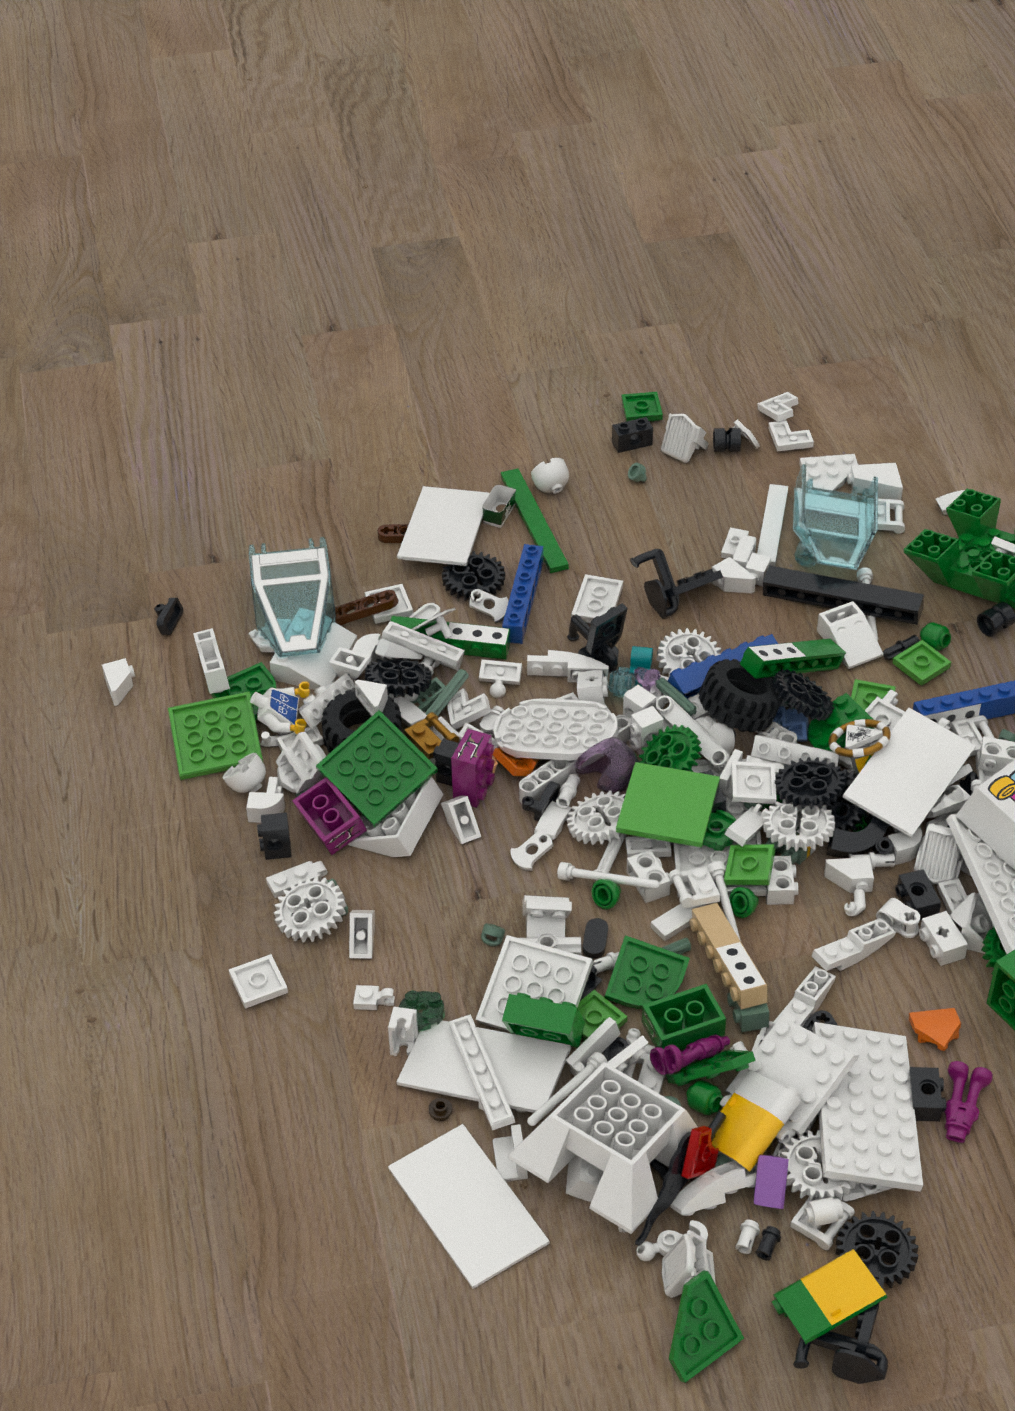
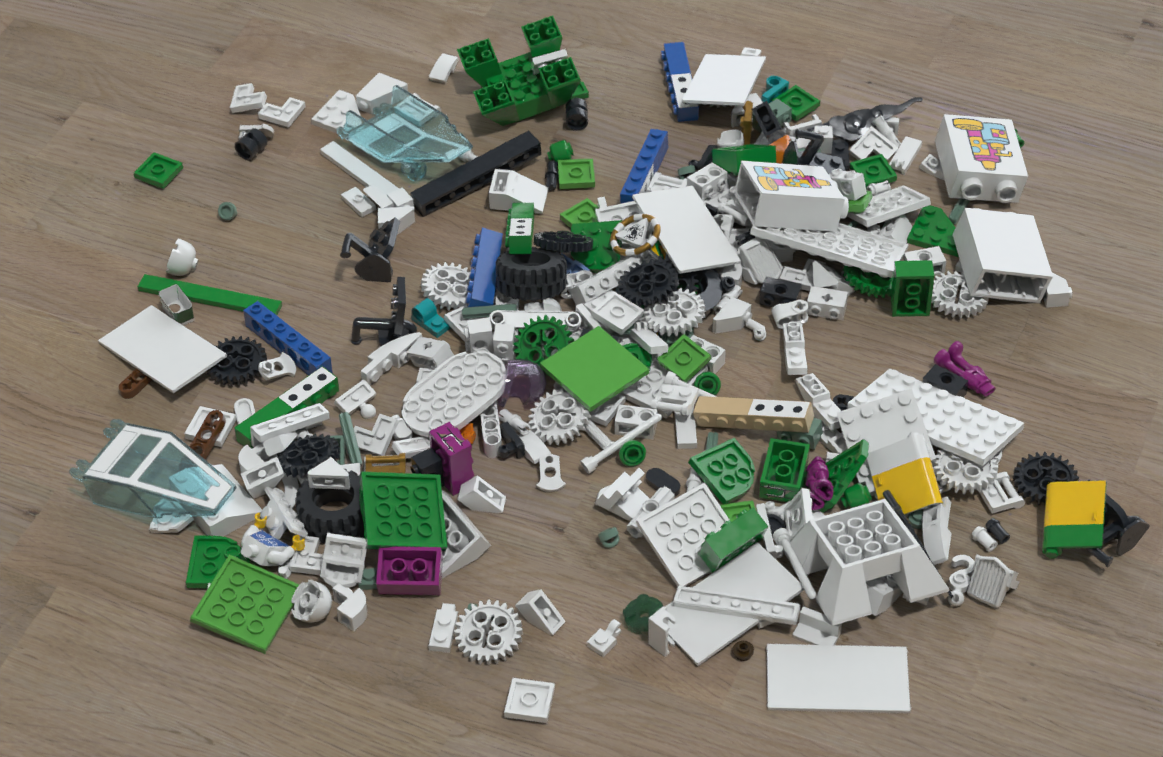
camera: 55 degrees left, 0 degrees up
white slope [102,658,135,706] -> none
black piece [154,598,183,635] -> none
white arch [193,628,230,694] -> none
black brick [257,813,292,860] -> none
white shield [412,608,456,639] -> none
white plate [571,574,623,623] -> none
clear light blue head [608,667,636,697] -> none
black brick [612,417,653,453] -> none
clear purple rock [634,667,661,692] -> none
white piece [661,413,709,463] -> none
green plate [669,1270,744,1383] -> none
red tile [681,1126,719,1179] -> none
medium lavender slope [754,1155,789,1209] -> none
white brick [804,1197,843,1227] -> none
orange slope [909,1008,961,1051] -> none

